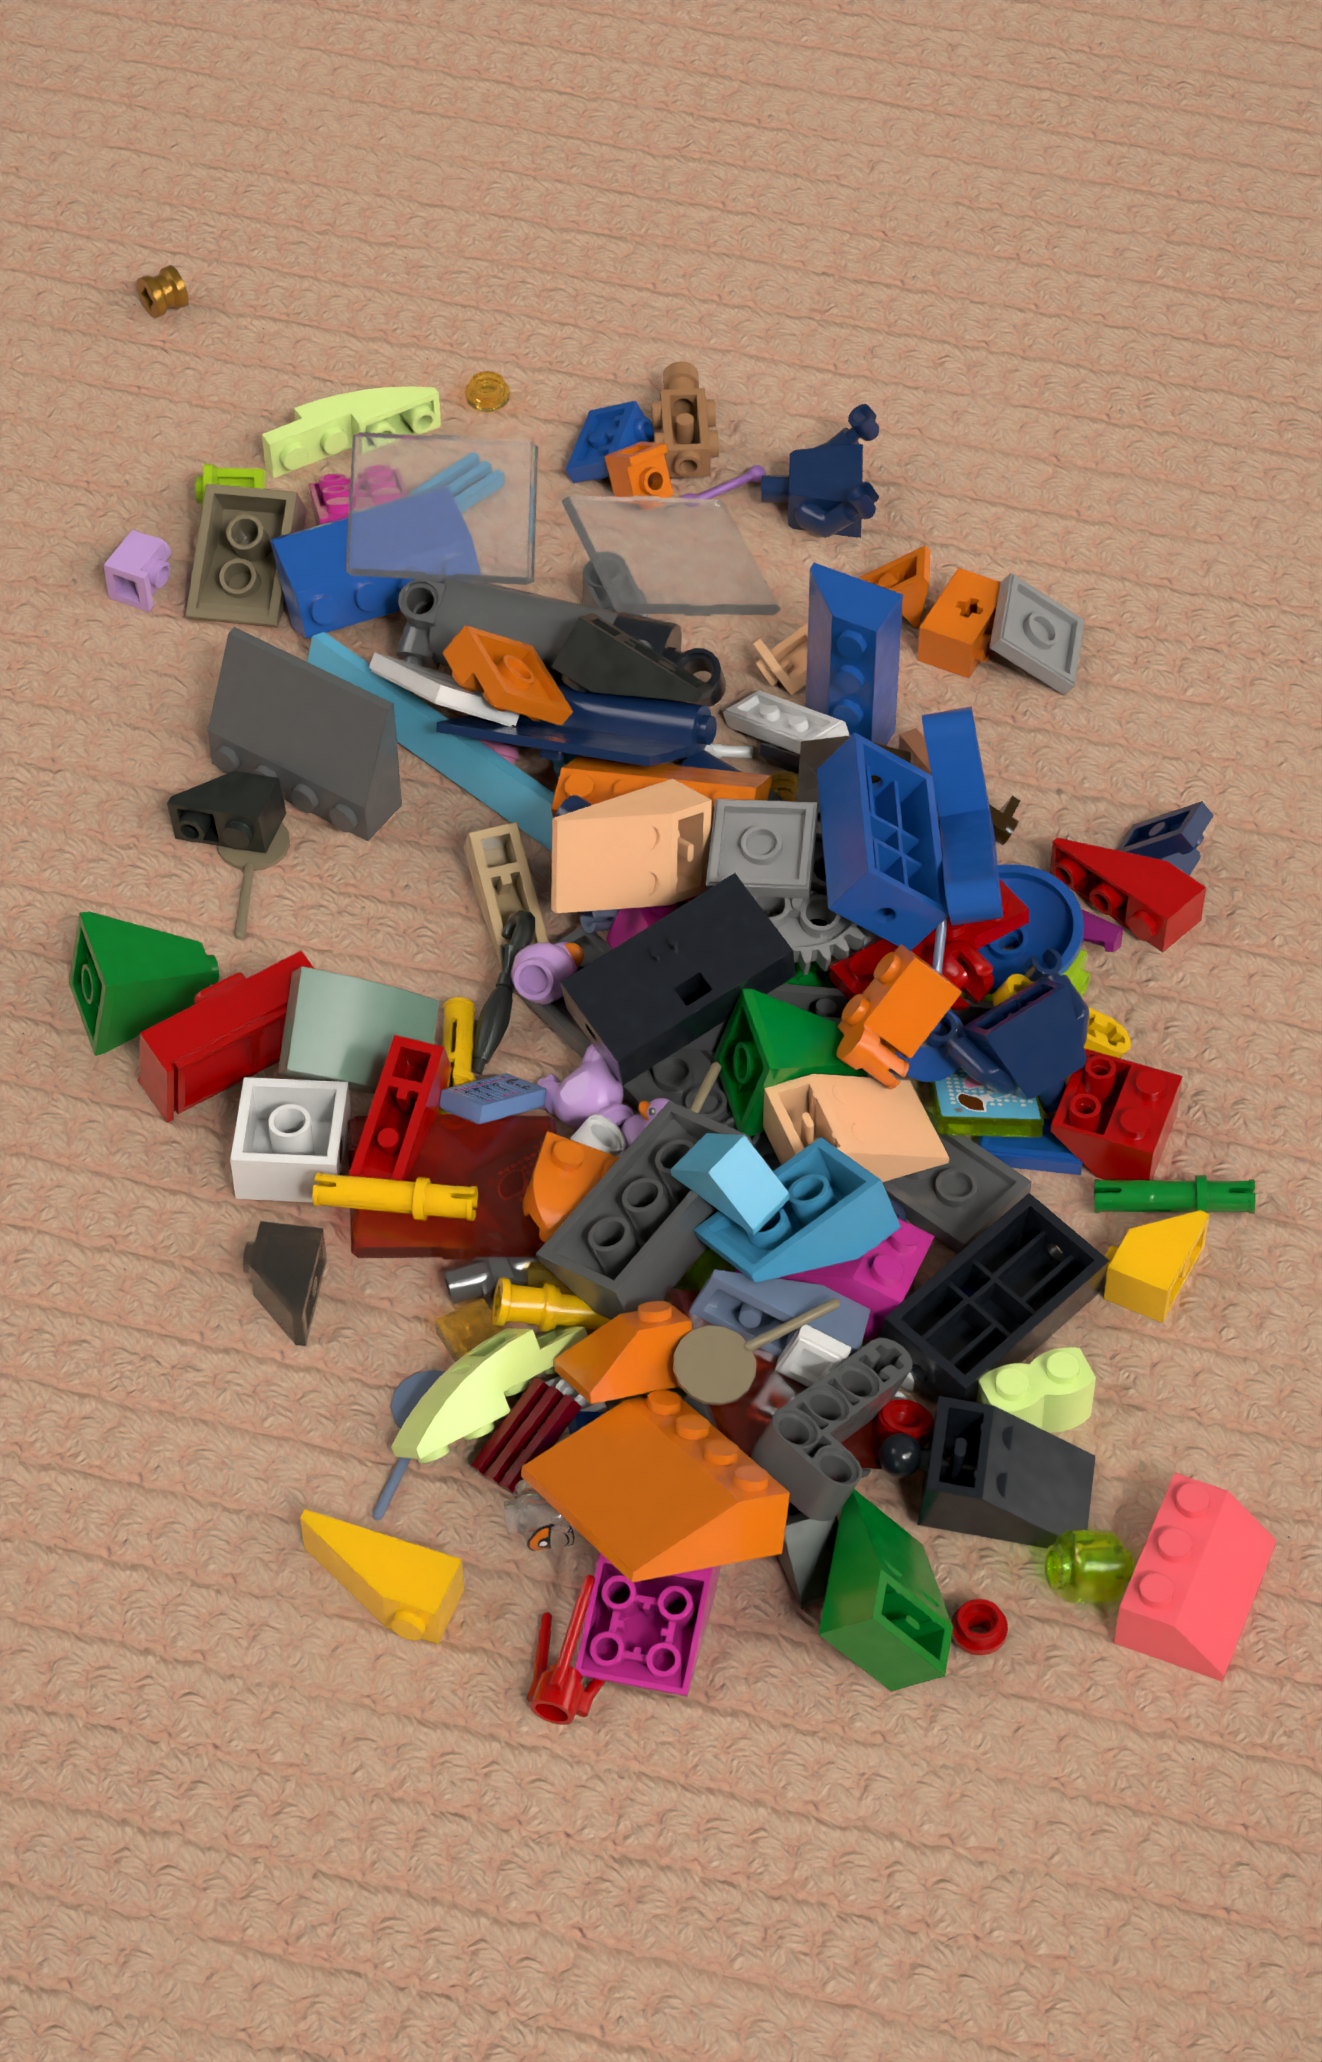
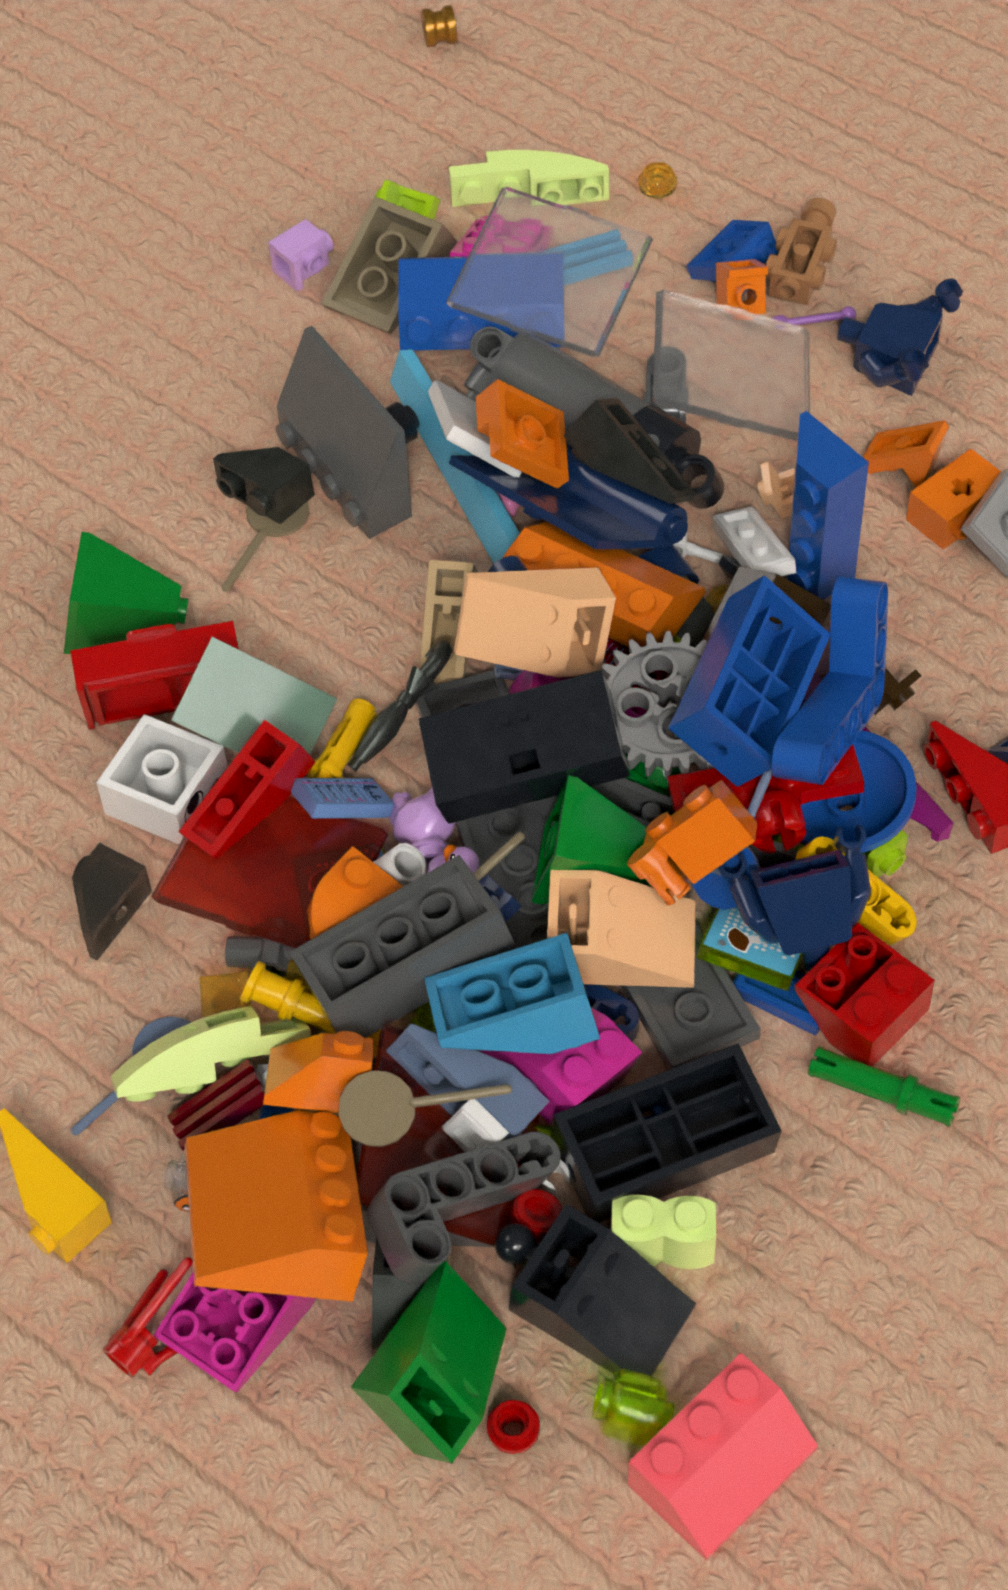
camera: 25 degrees right, 5 degrees up
yellow pin [312,1172,478,1221] -> none
lavender animal [511,942,584,1005] -> none
medium azure slope [671,1133,790,1236] -> none
light grey tile [706,799,818,899] -> none
yellow slope [1104,1210,1210,1323] -> none

